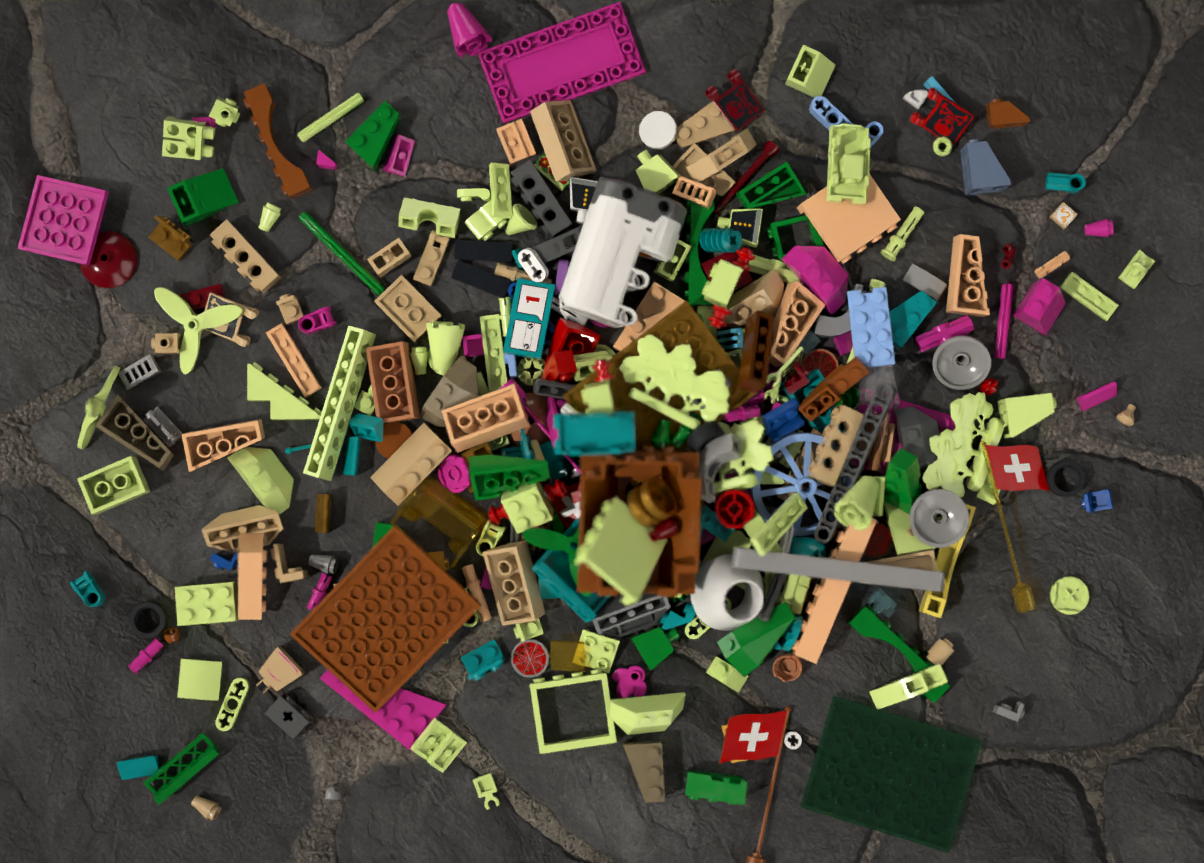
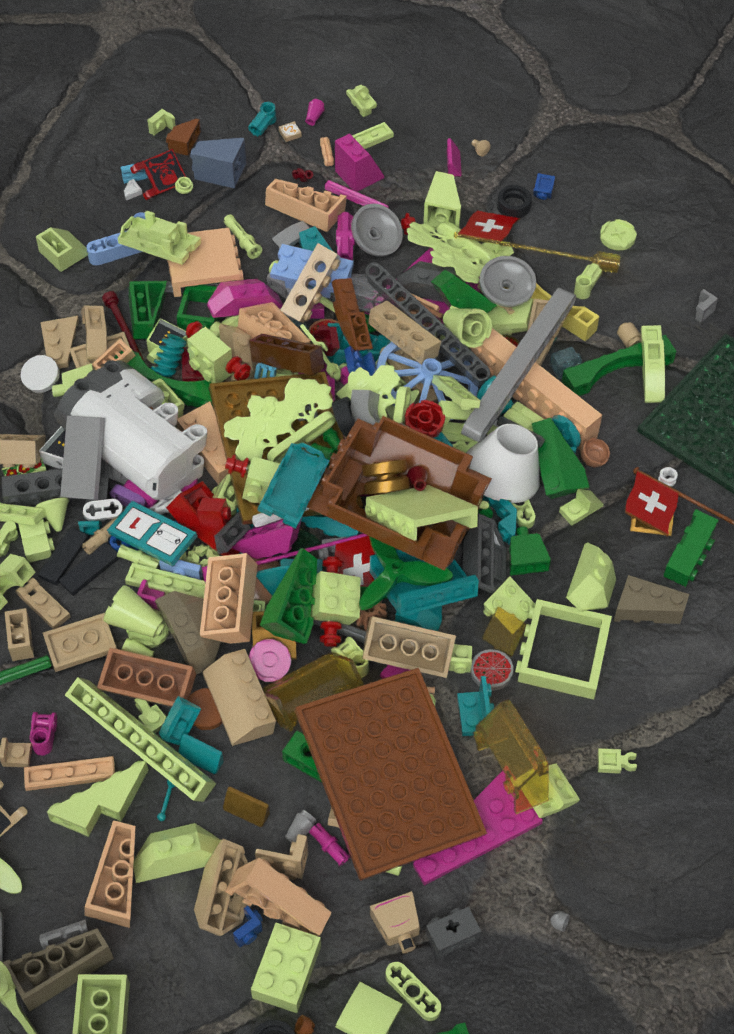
camera: 65 degrees left, 30 degrees down
dark pink plate [611,665,647,698] -> none
flag [705,69,765,132] -> none
dark pink axle [723,405,760,422] -> none
none -> light grey tile [60,416,105,500]
none -> yellowish green bracket [148,109,176,136]
none -> tan brick [280,243,341,324]
none -> clear yellow windscreen [473,699,549,814]
none -> yellowish green piece [574,263,602,299]

